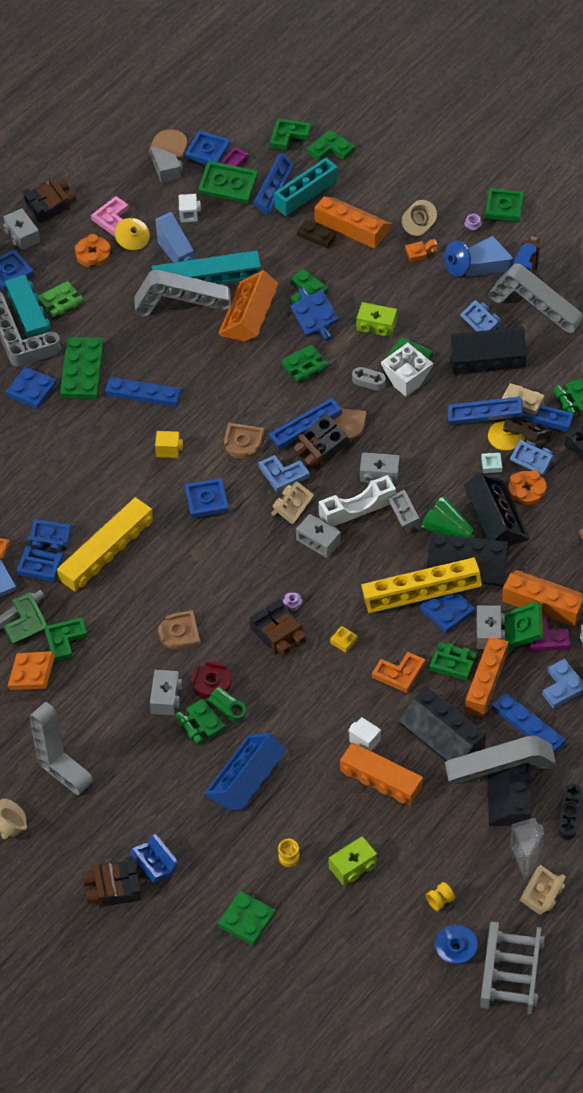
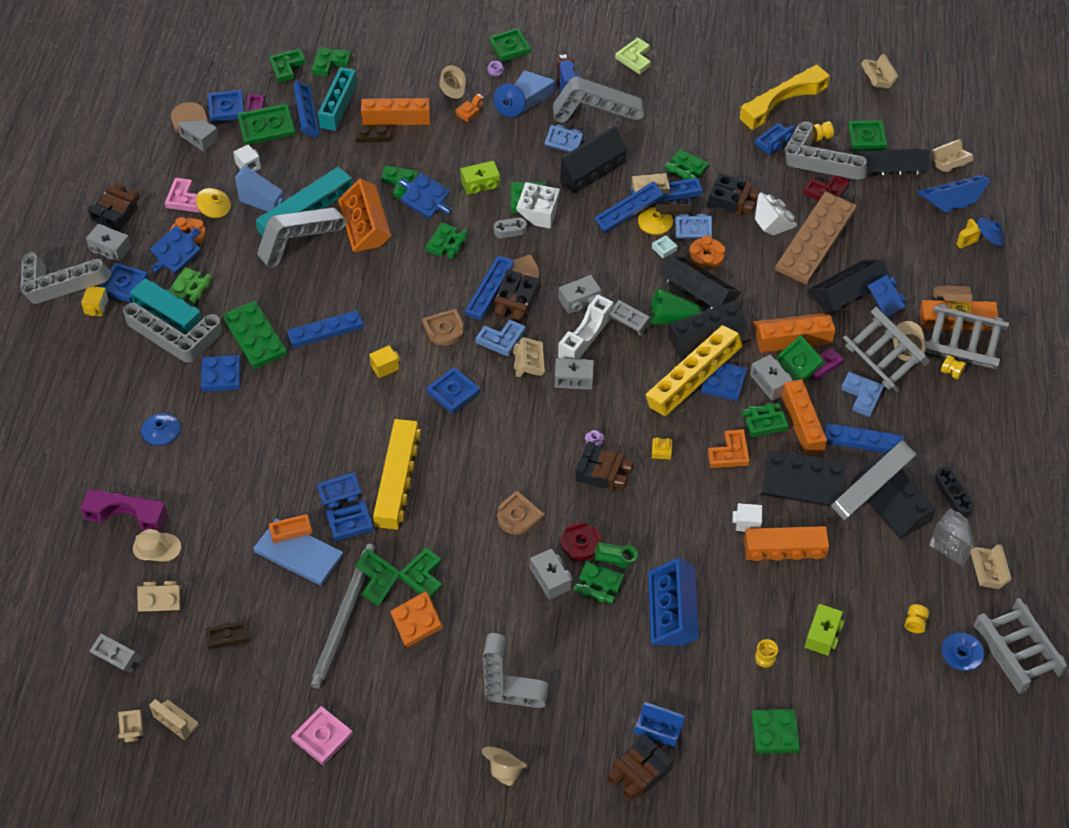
camera: 35 degrees left, 0 degrees up
none -> blue plate [150,225,202,275]

